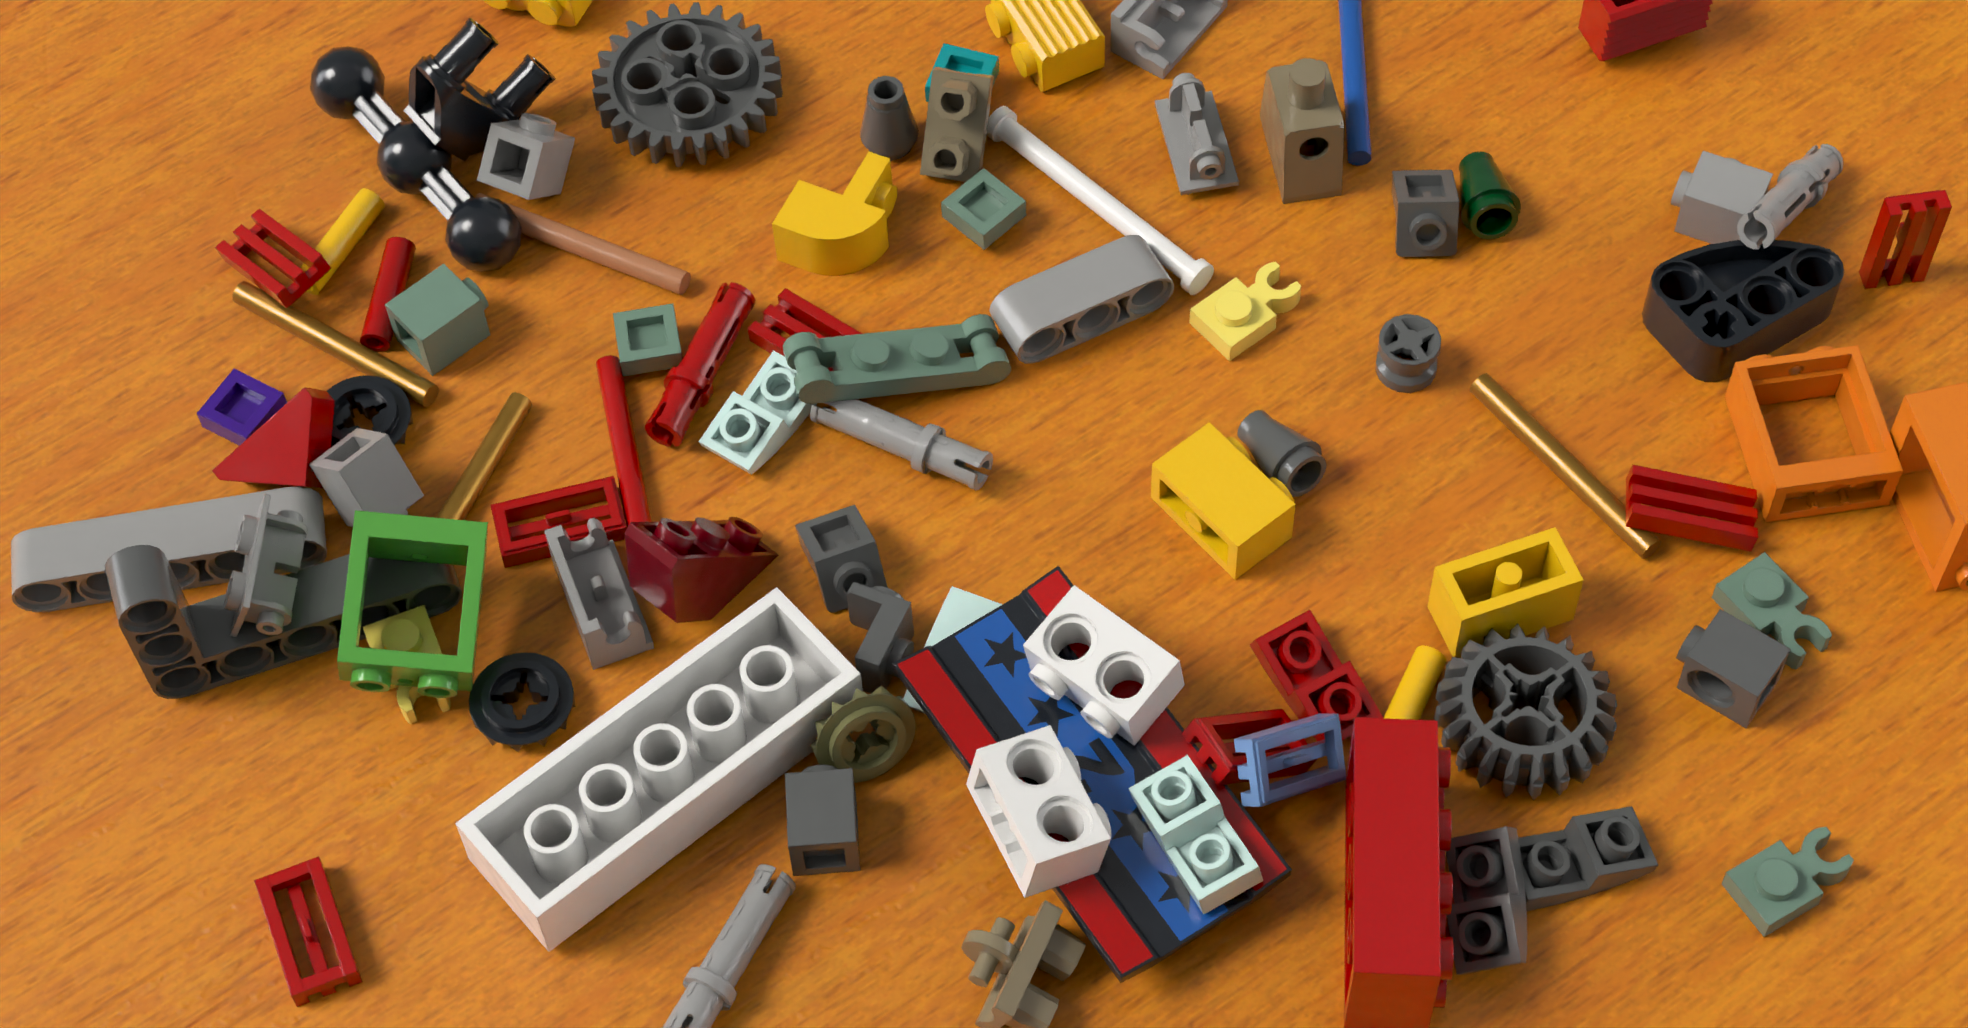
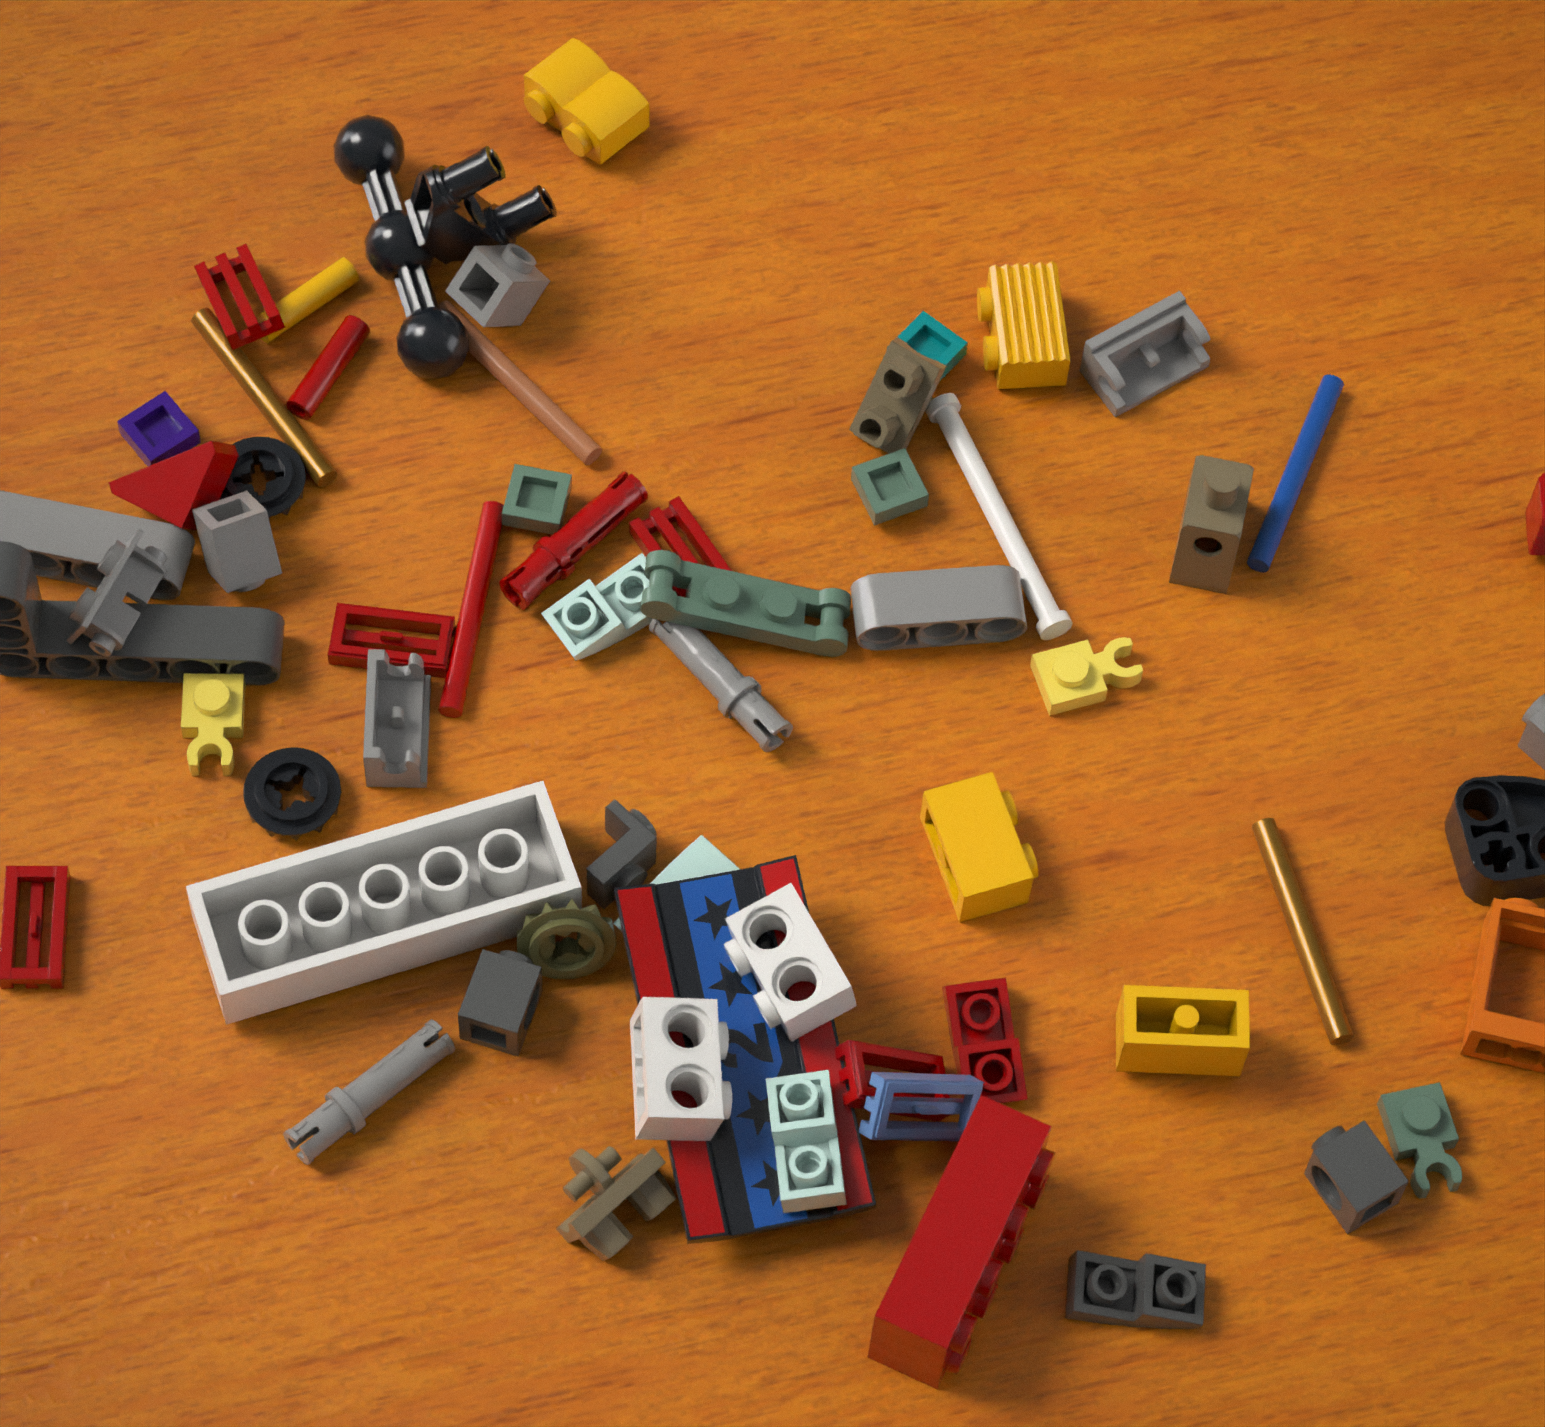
camera: 15 degrees right, 5 degrees up
bright green window [337,510,488,698] -> none
sand green brick [385,264,490,376] -> none
pearl gold bar [436,392,533,520] -> none
dark grey gear [592,2,783,167] -> none
dark red slope [624,517,779,623] -> none
yellow brick [772,151,897,276] -> none
dark grey bracket [795,505,888,613] -> none
dark grey cone [860,76,919,161] -> none
light grey hinge [1155,73,1239,195] -> none
dark grey cone [1237,410,1326,497] -> none
dark grey wheel [1375,314,1441,393] -> none
yellow piece [1384,645,1446,720] -> none
dark grey bracket [1391,170,1459,257] -> none
dark grey gear [1434,623,1617,801] -> none
dark grey slope [1445,826,1527,975] -> none
dark green cone [1459,152,1521,239] -> none
red tile [1626,464,1759,552] -> none
sand green plate [1722,827,1854,937] -> none

